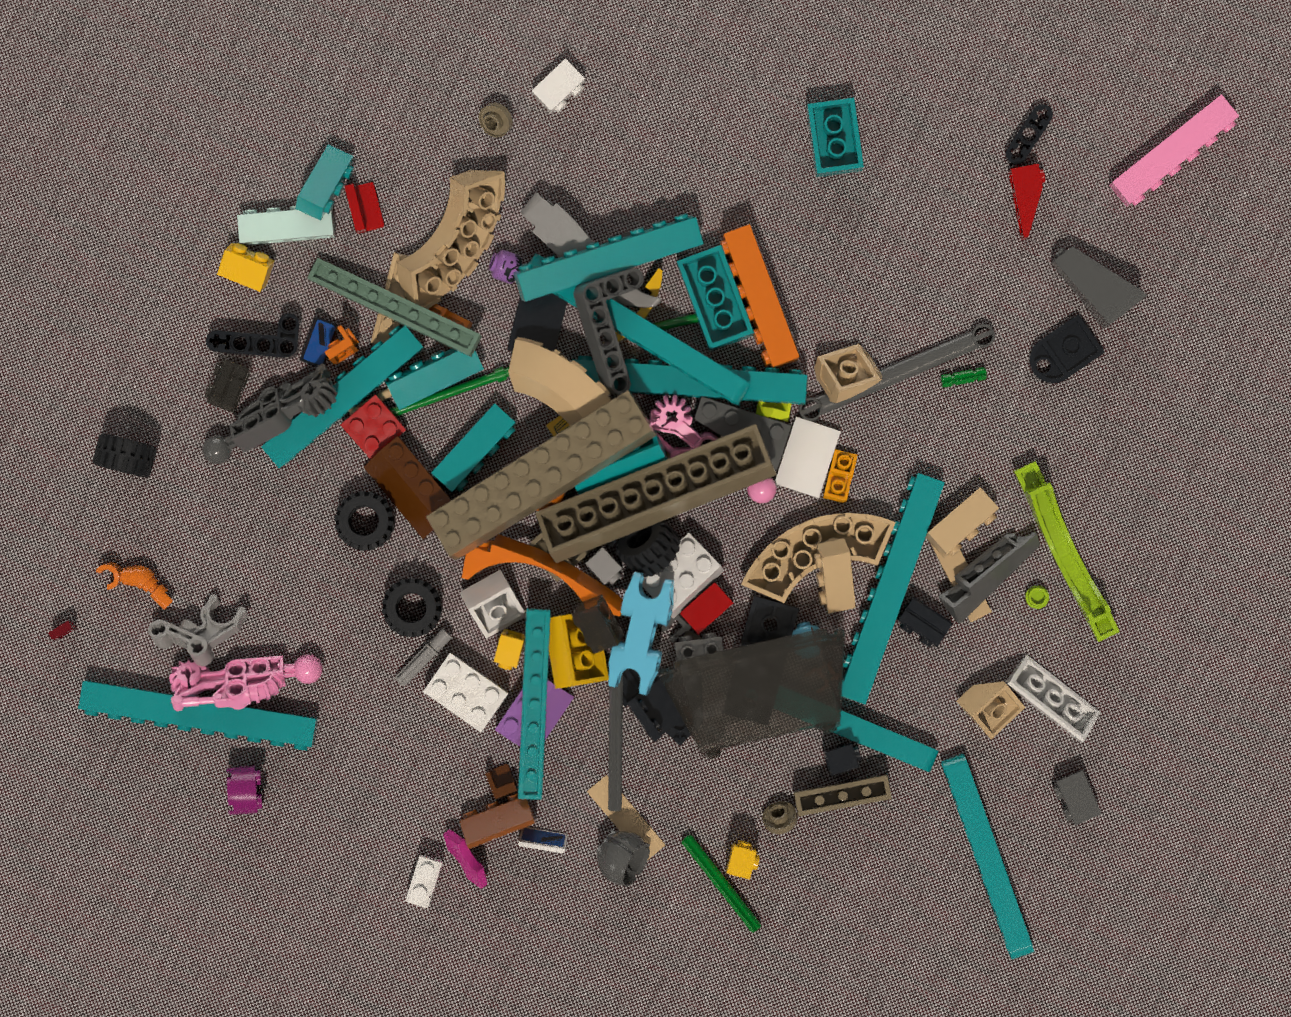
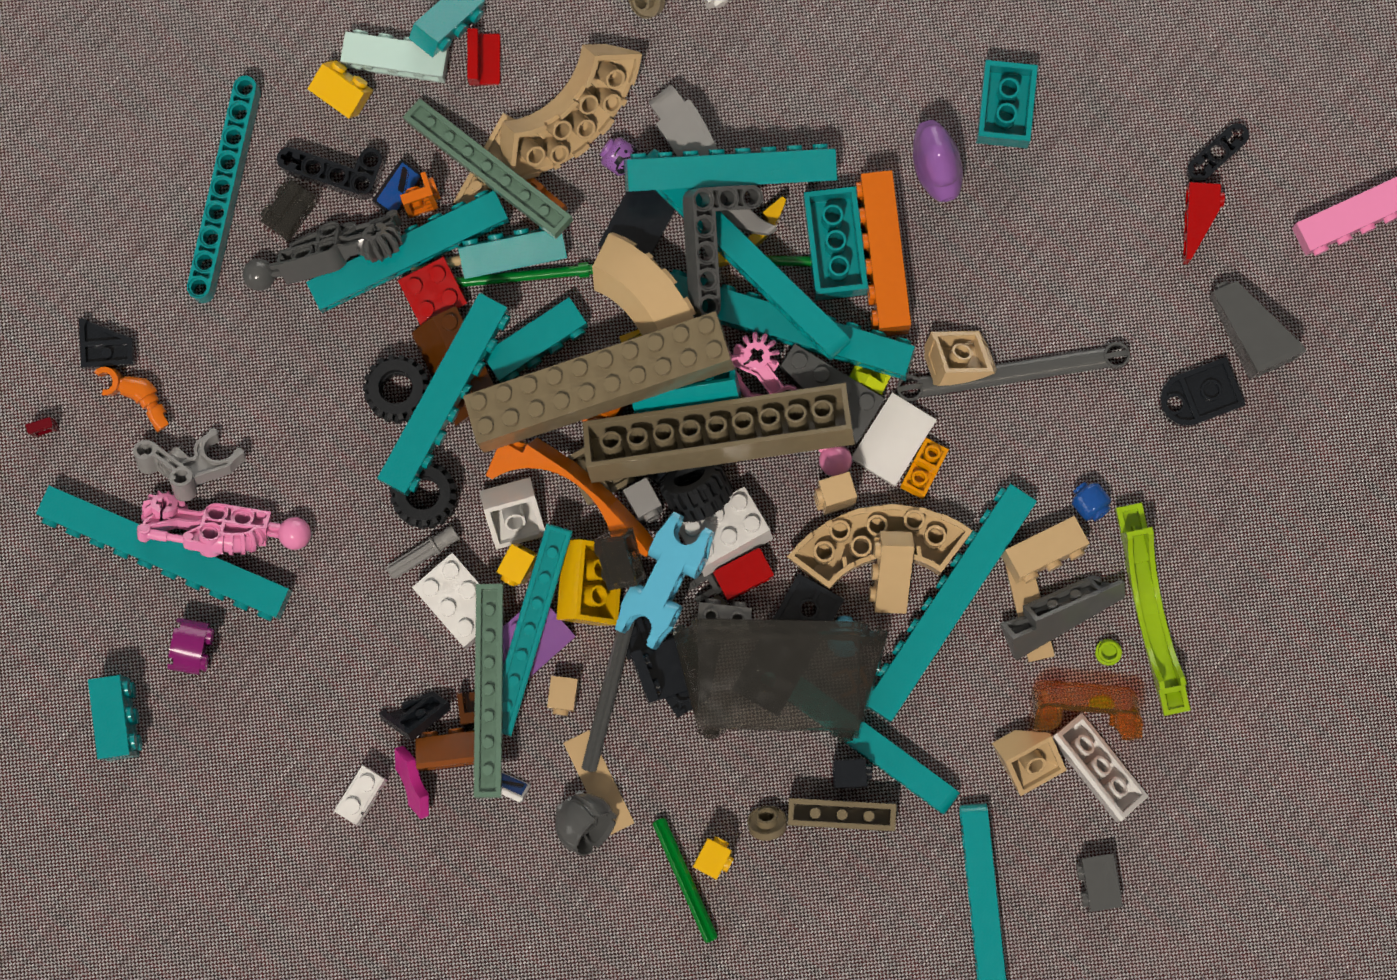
camera: 20 degrees right, 5 degrees down
black tyre [92,433,157,478] -> none
black brick [897,597,953,648] -> none
green axle [941,367,987,388] -> none
none -> black wing [79,318,135,369]
none -> teal brick [88,675,142,761]
none -> teal beam [187,76,261,303]
none -> teal brick [377,293,510,496]
none -> black wing [379,691,451,741]
none -> sand green plate [474,584,504,799]
none -> tan brick [547,676,579,716]
none -> tan brick [813,472,857,516]
none -> medium lavender piece [912,120,963,202]
none -> clear orange windscreen [1028,680,1143,741]
none -> blue head [1072,482,1111,522]

